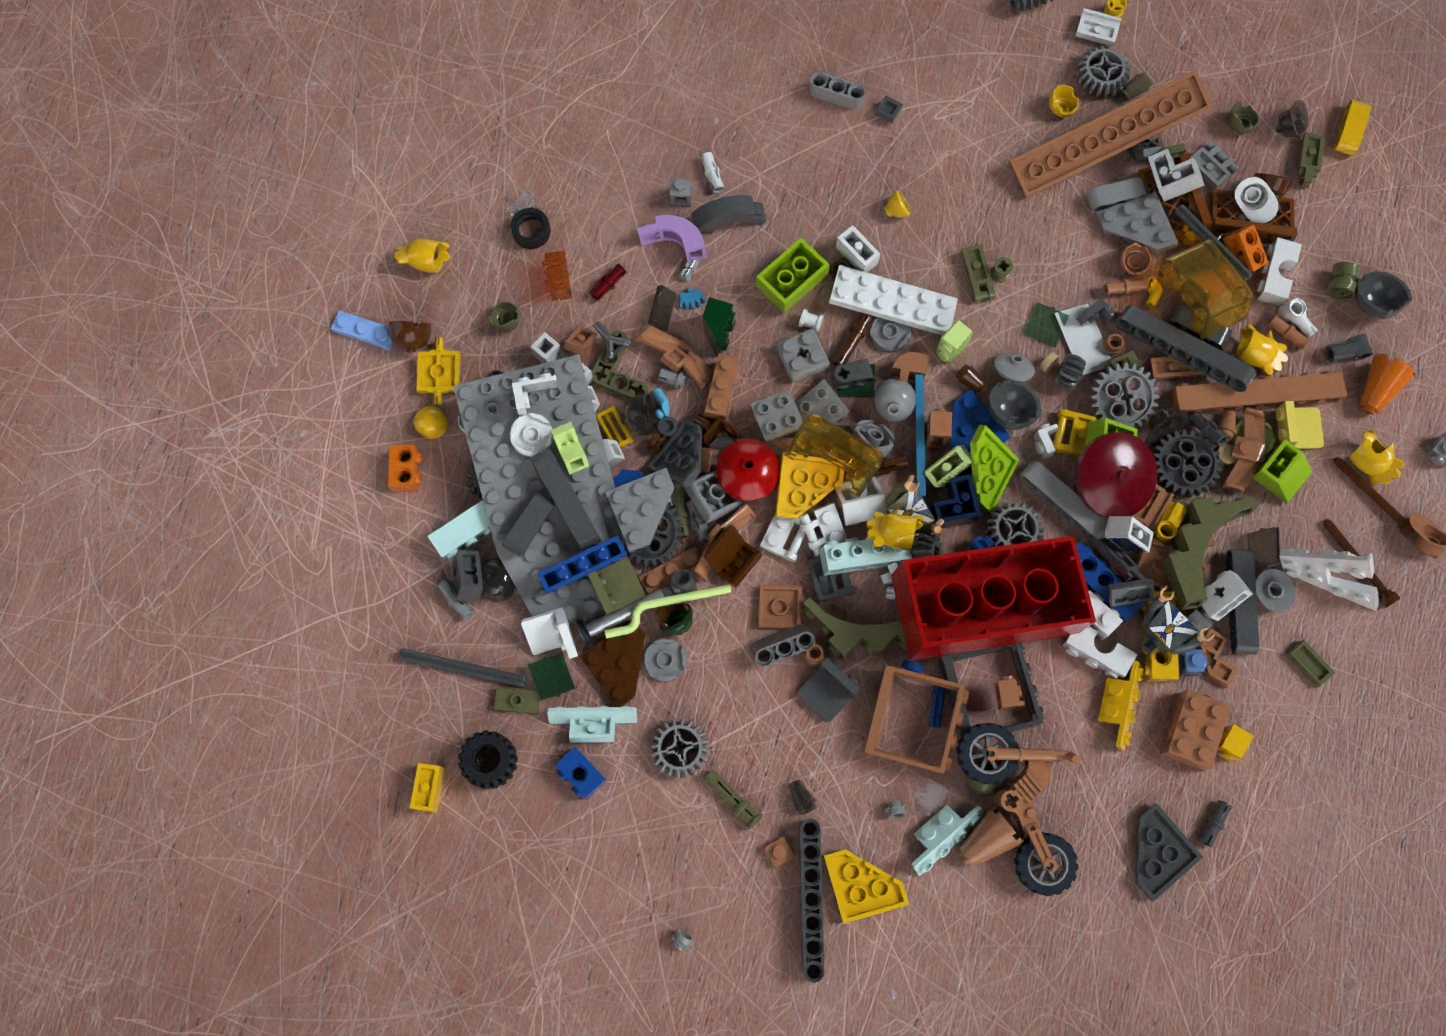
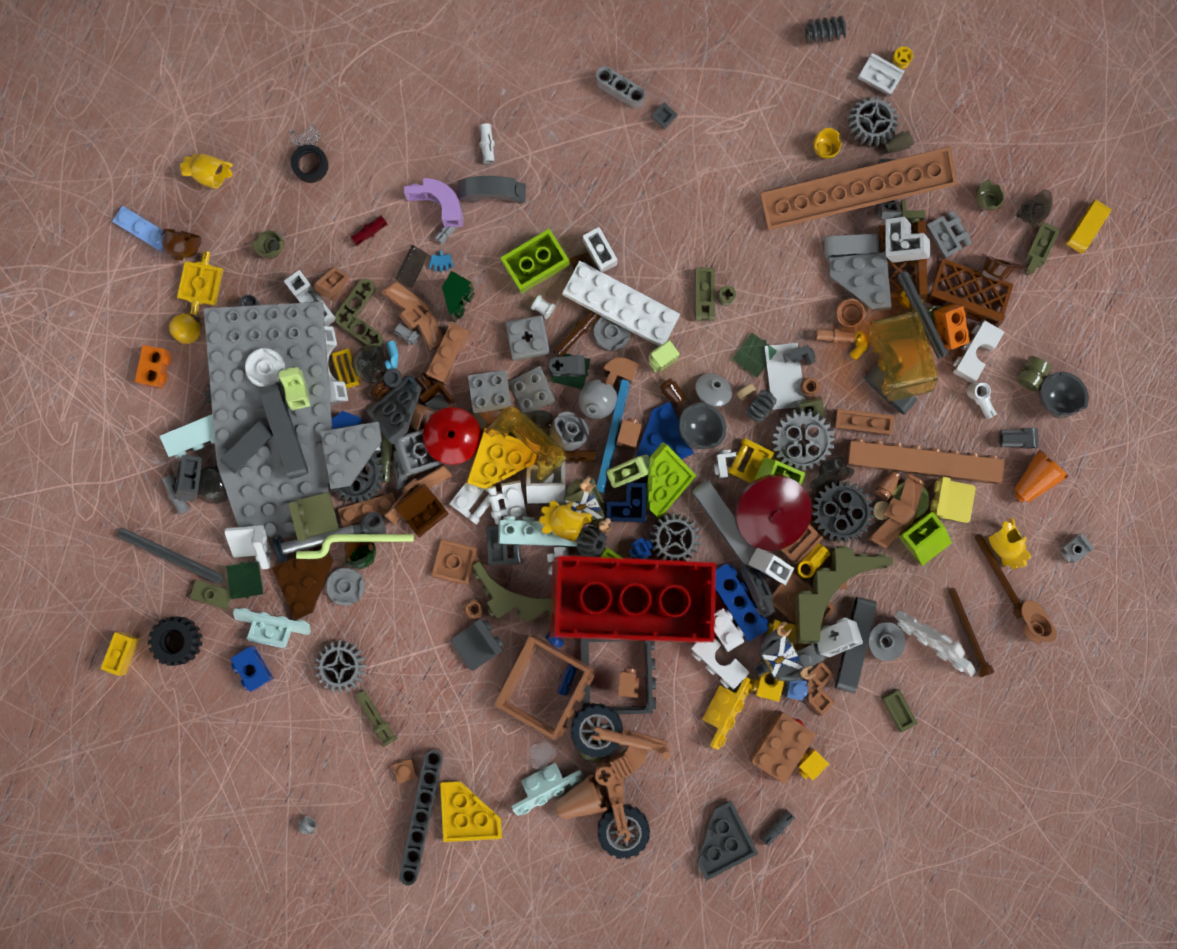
camera: 10 degrees right, 10 degrees up
white bracket [512,373,558,416] -> none
blue brick [537,535,627,594] -> none
clear orange brick [542,251,573,301] -> none
flat silver piece [593,321,631,360] -> none
light grey brick [670,179,692,207] -> none
dark grey beam [751,624,815,666] -> none
clear smoke cone [788,779,817,815] -> none
yellow brick [884,190,911,218] -> none
light grey plate [884,801,907,819] -> none
dark grey plate [1108,578,1154,607] -> none
dark grey beam [1115,305,1256,392] -> none
dark grey pin [1189,412,1229,446] -> none
white piece [1235,177,1278,223] -> none
yellow piece [1236,324,1288,376] -> none
clear smoke piece [1247,527,1280,570] -> none
nougat pin [1267,315,1310,350] -> none

